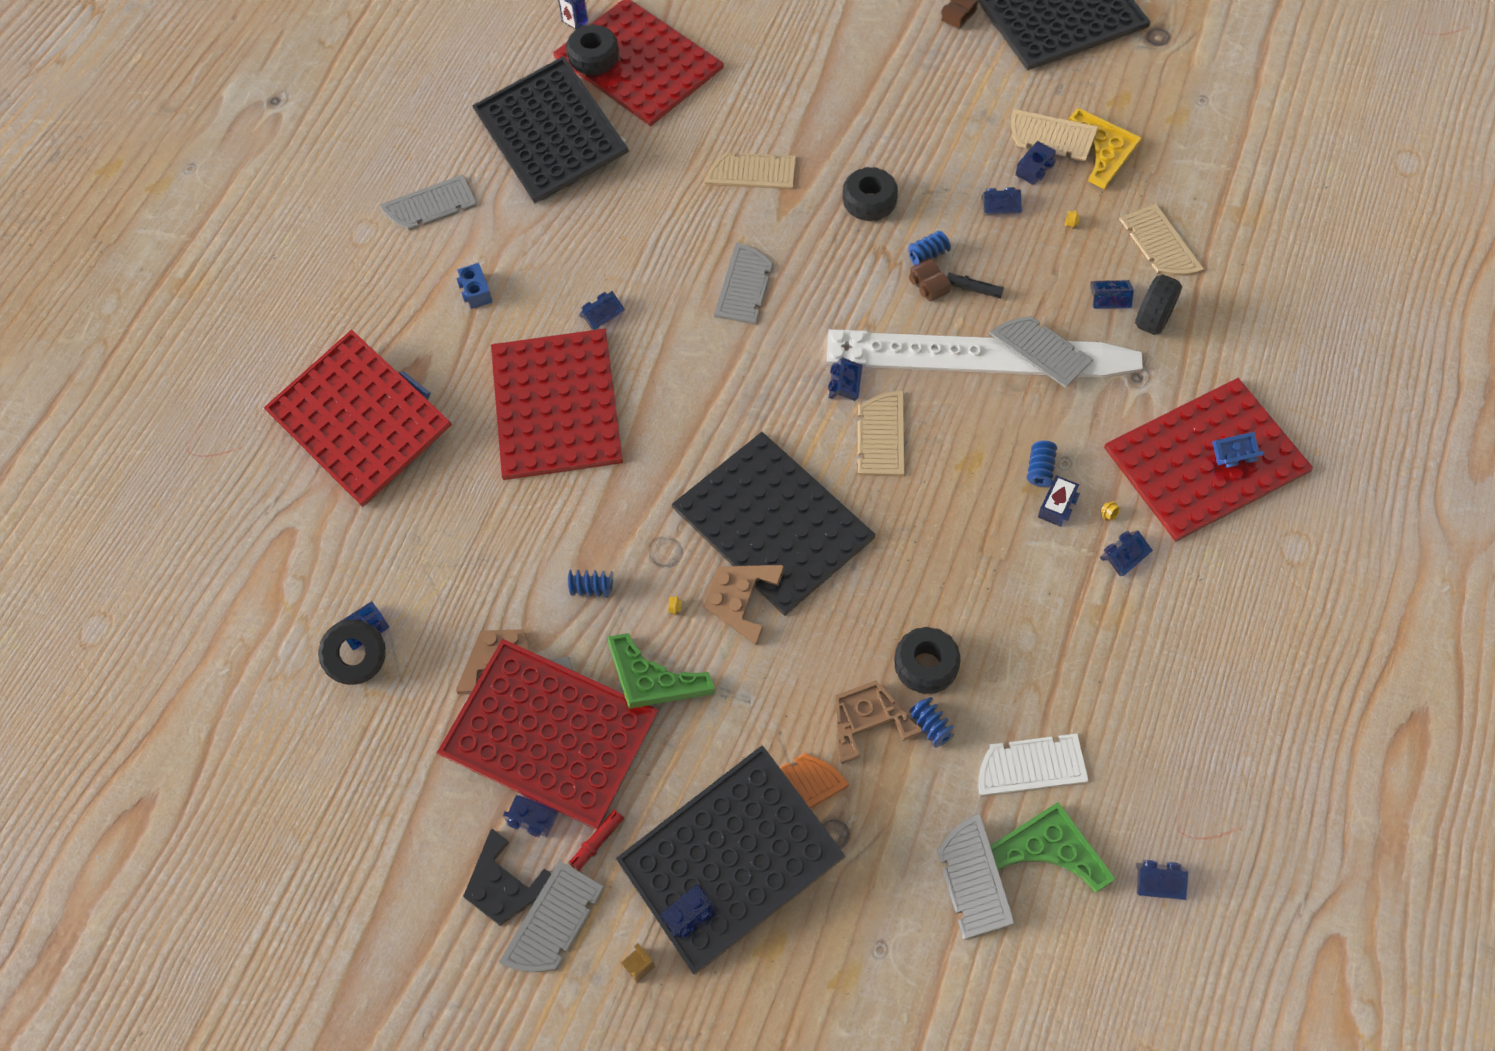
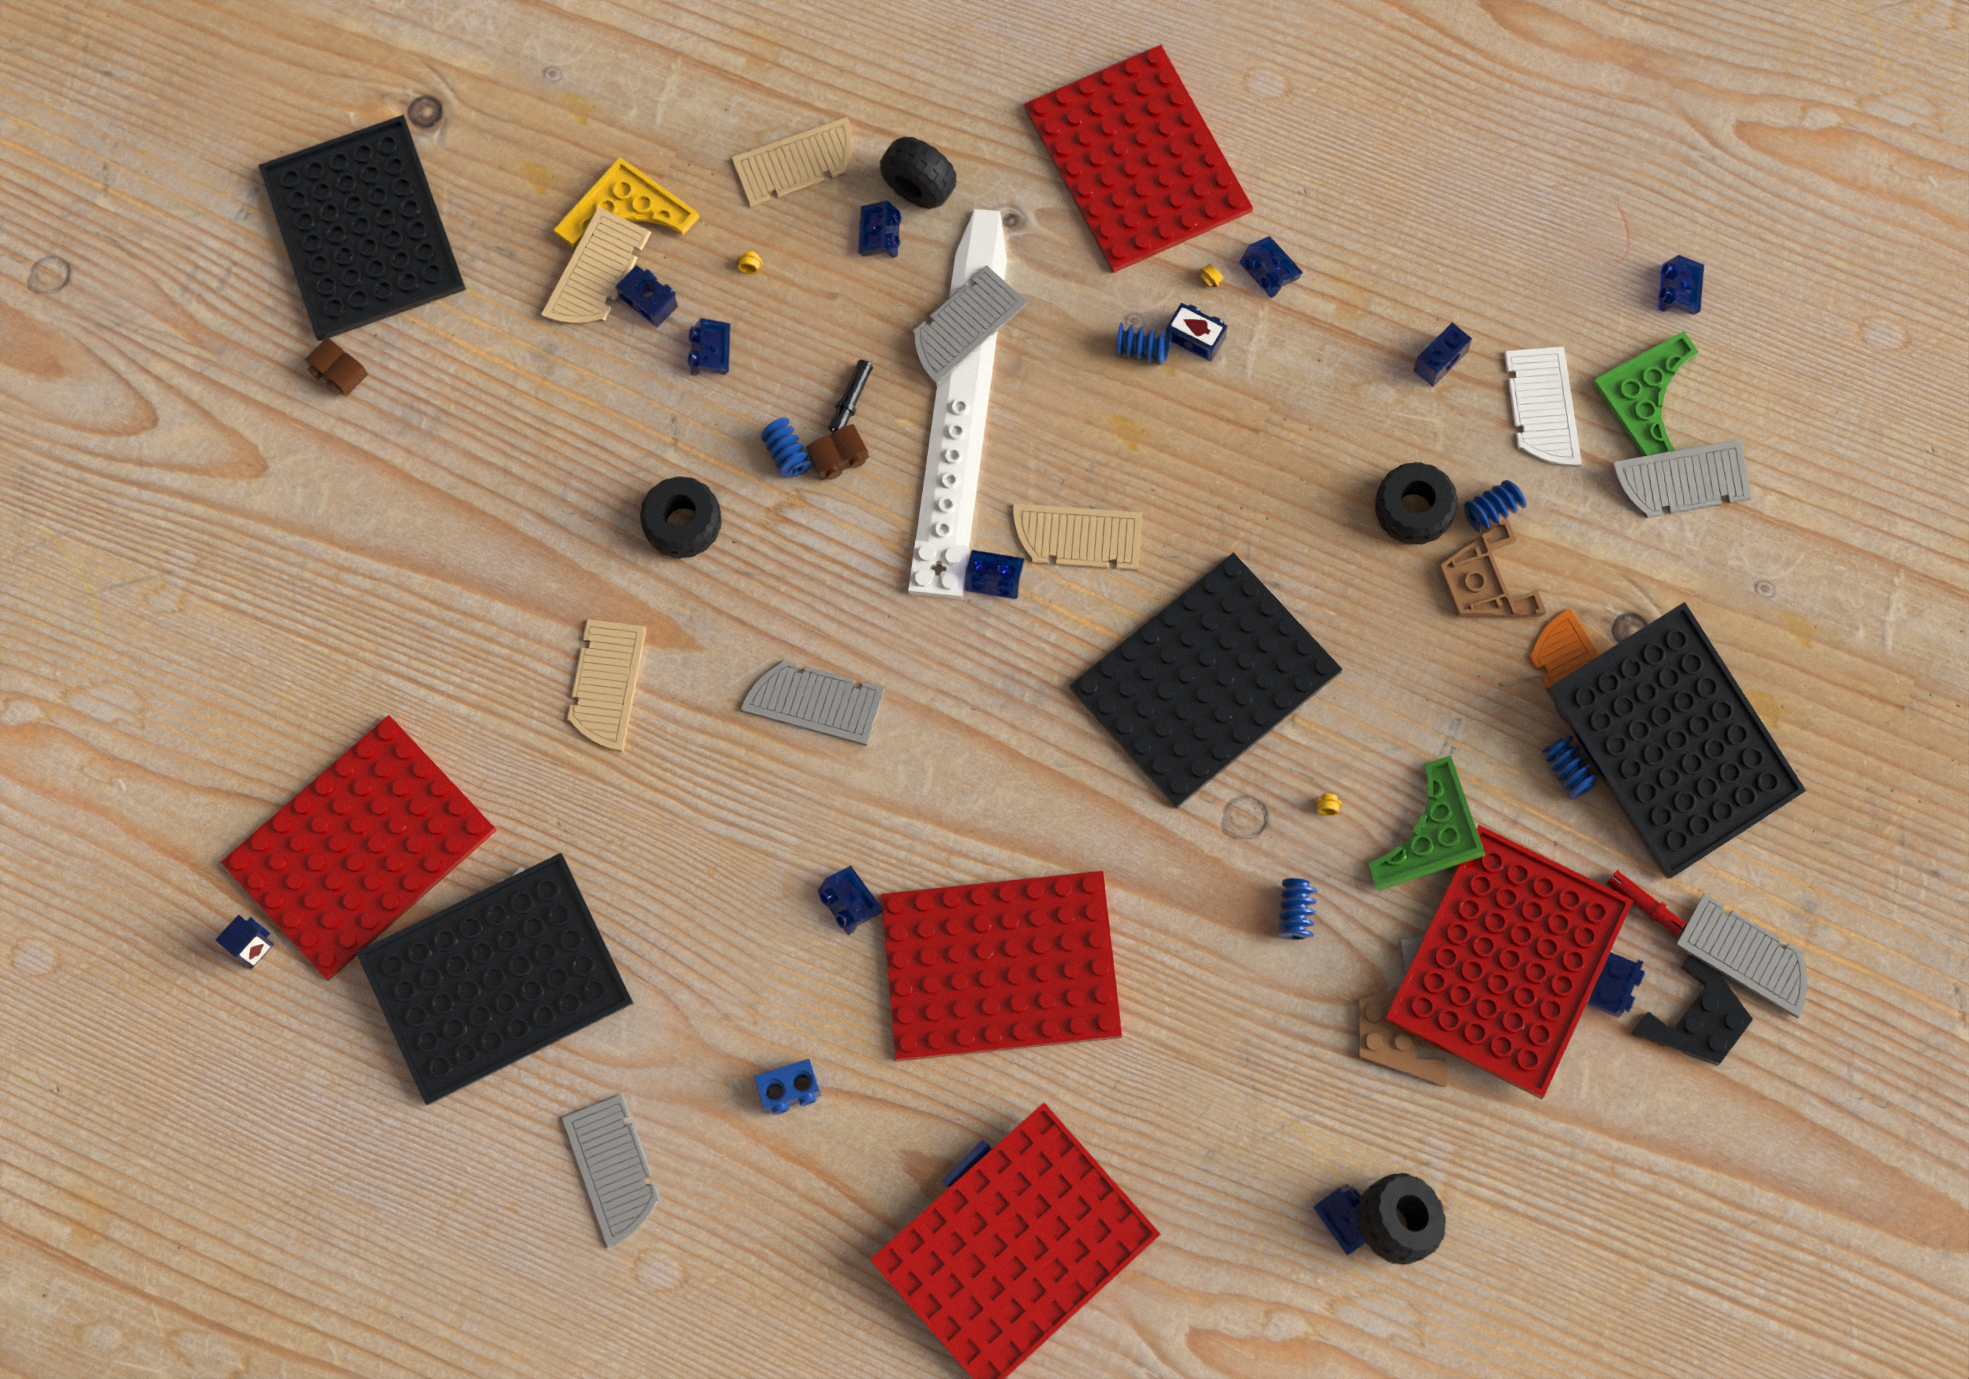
camera: 85 degrees left, 10 degrees up
black tyre [566,24,619,76] -> none
pearl gold panel [621,943,655,983] -> none
clear blue bracket [660,884,715,938] -> none
medium nougat wing [703,565,785,645] -> none
blue bracket [1212,432,1265,468] -> none
none -> clear blue brick [1413,322,1472,387]
none -> blue piece [1542,736,1598,800]

